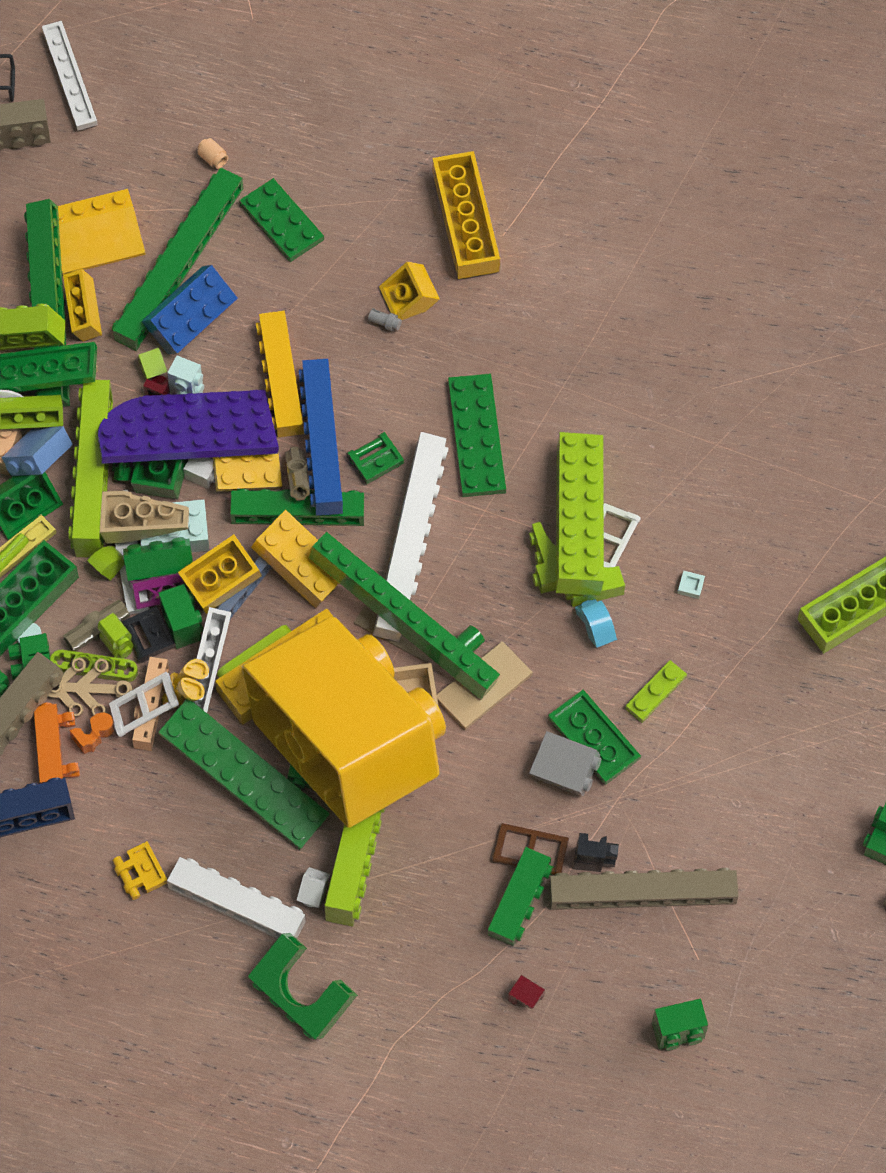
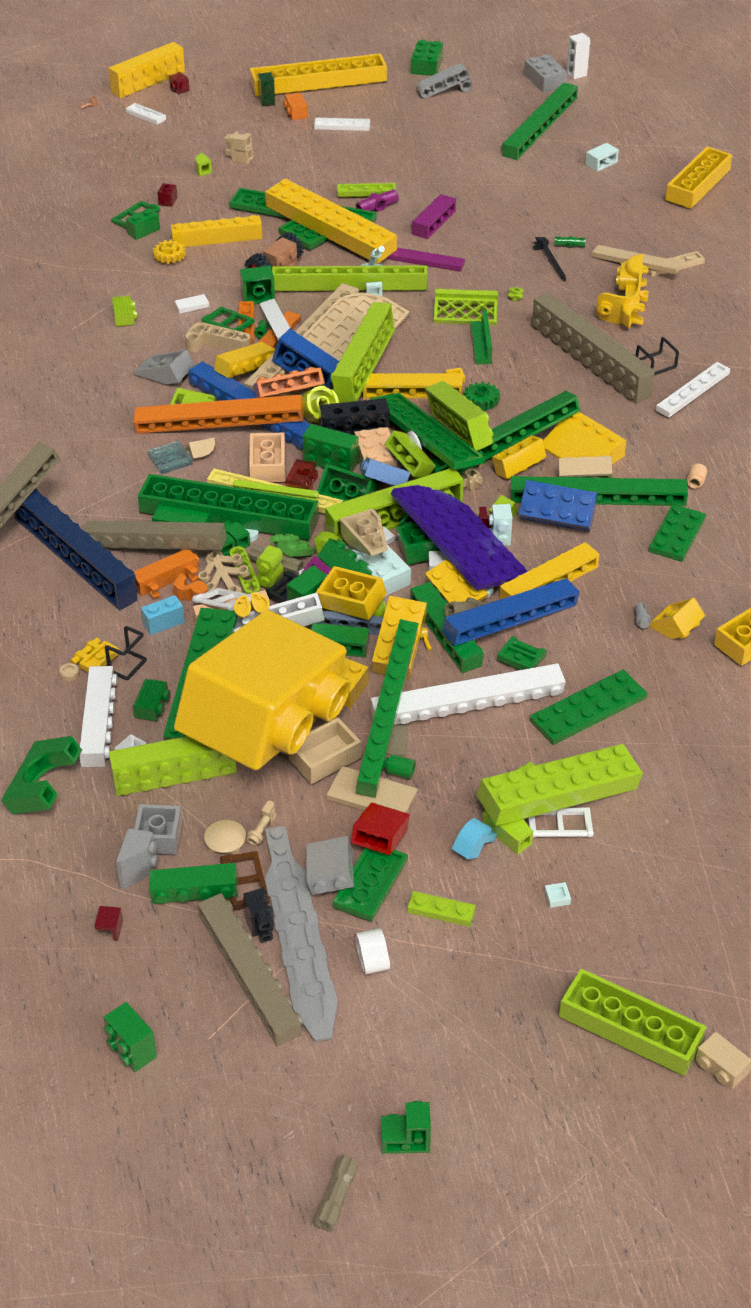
camera: 65 degrees right, 20 degrees down
none -> tan tile [59,663,79,682]
none -> black piece [105,626,147,680]
none -> light grey slope [116,829,159,889]
none -> green brick [133,678,171,721]
none -> light grey brick [134,804,183,855]
none -> medium azure brick [141,595,185,635]
none -> tan dish [204,820,246,854]
none -> tan hinge [246,801,277,846]
none -> light grey plate [265,826,338,1042]
none -> bright green plate [270,534,315,557]
none -> green brick [311,623,369,658]
none -> red brick [351,802,410,855]
none -> white piece [355,928,390,975]
none -> tan brick [559,456,612,478]

